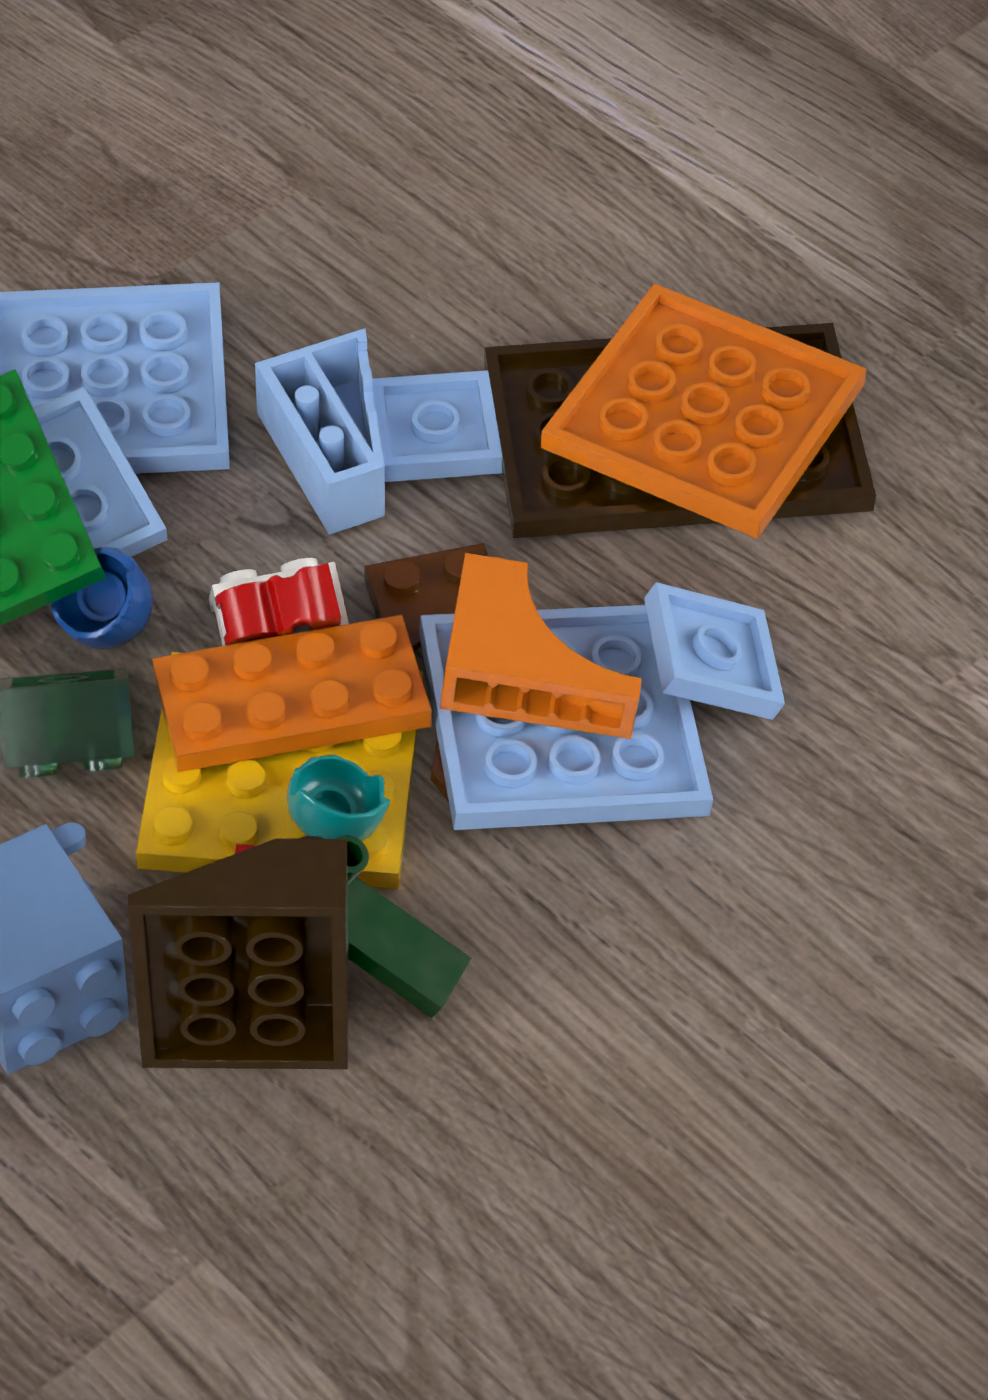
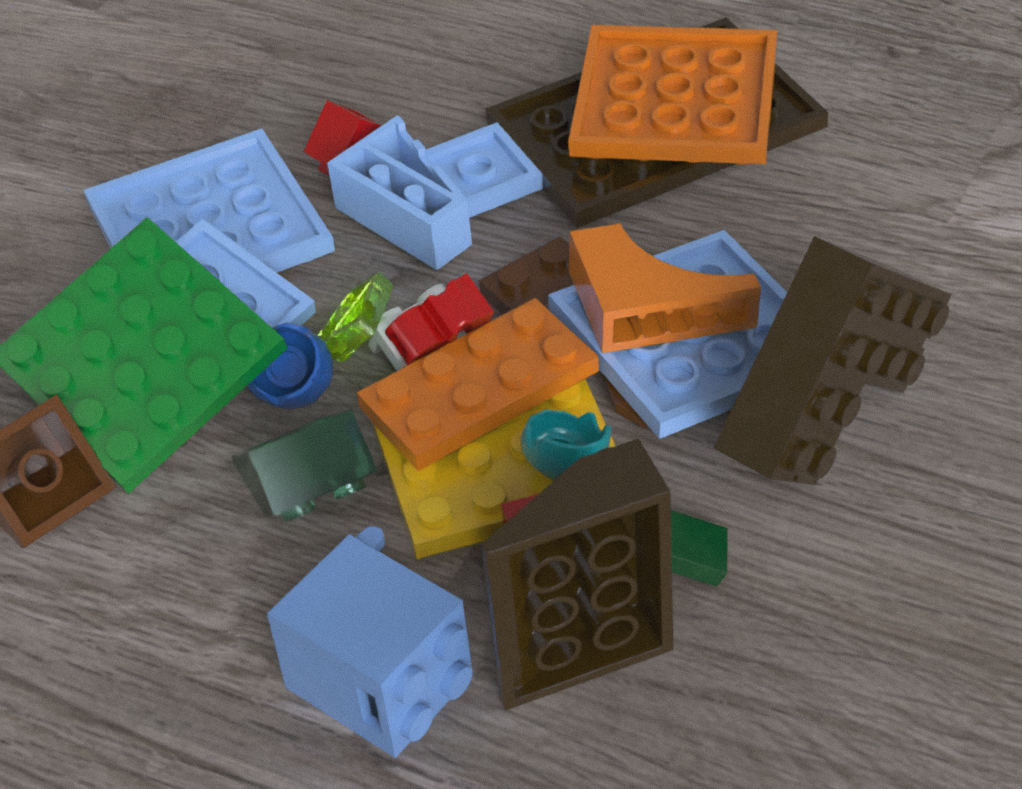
camera: 15 degrees left, 5 degrees down
light blue plate [644,582,785,720] -> none
none -> red brick [303,100,382,176]
none -> clear neon green wing [318,271,394,363]
none -> dark brown piece [714,236,952,485]

